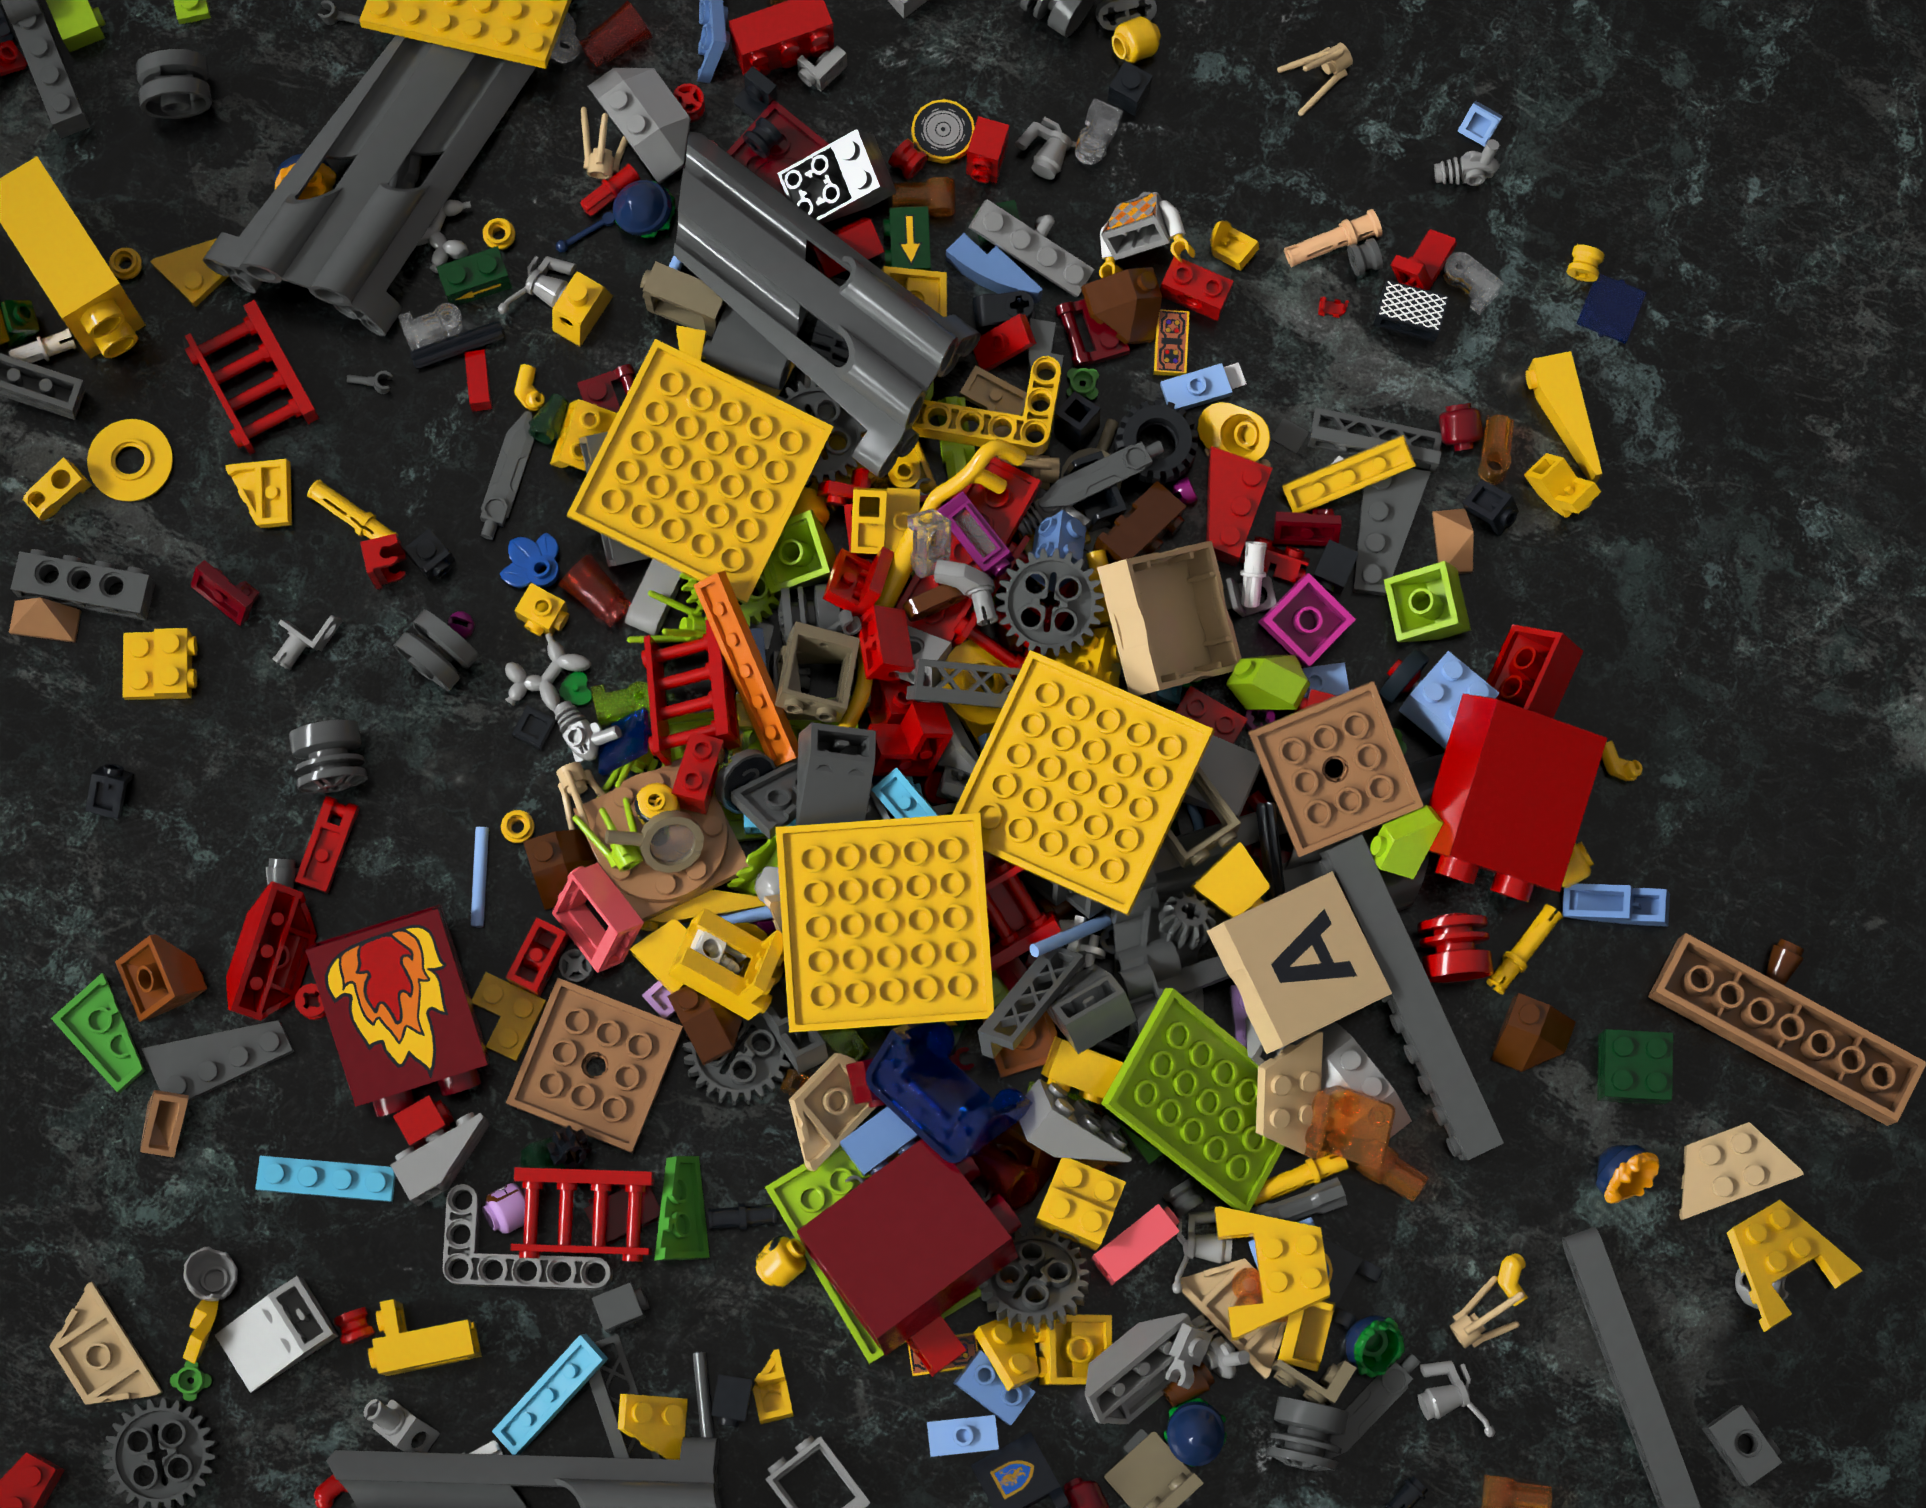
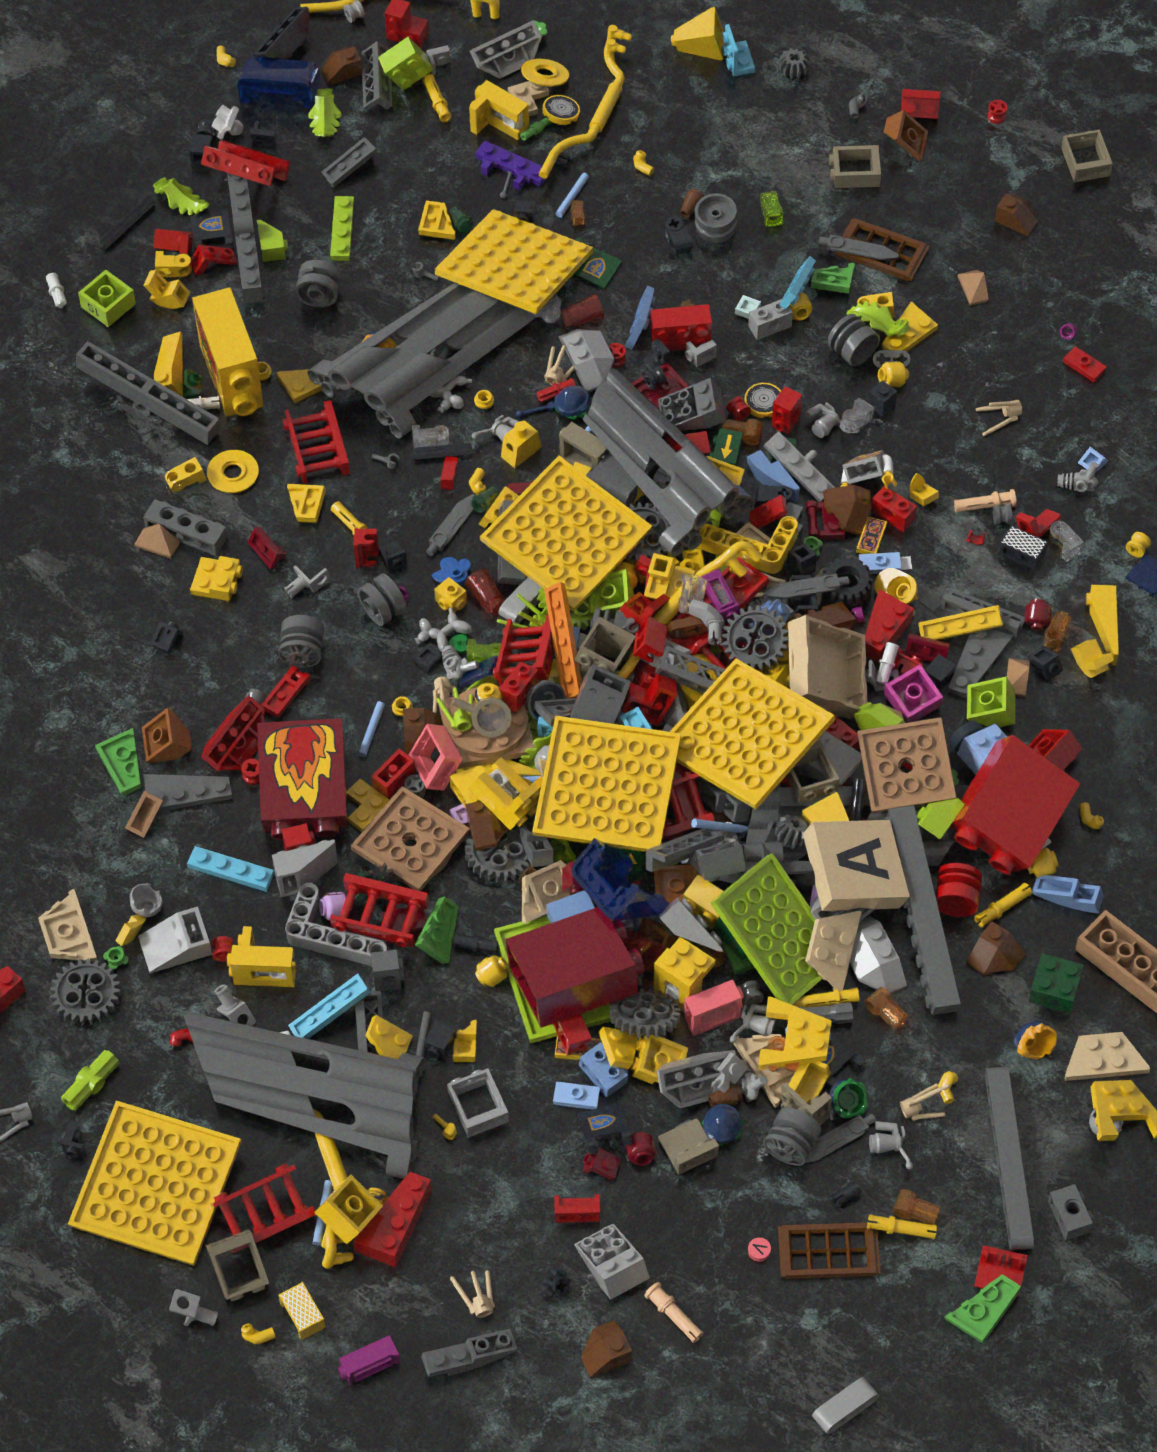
camera: 20 degrees right, 20 degrees down
dark green brick [436,246,512,308] -> none
clear orange bracket [1304,1085,1395,1170] -> none

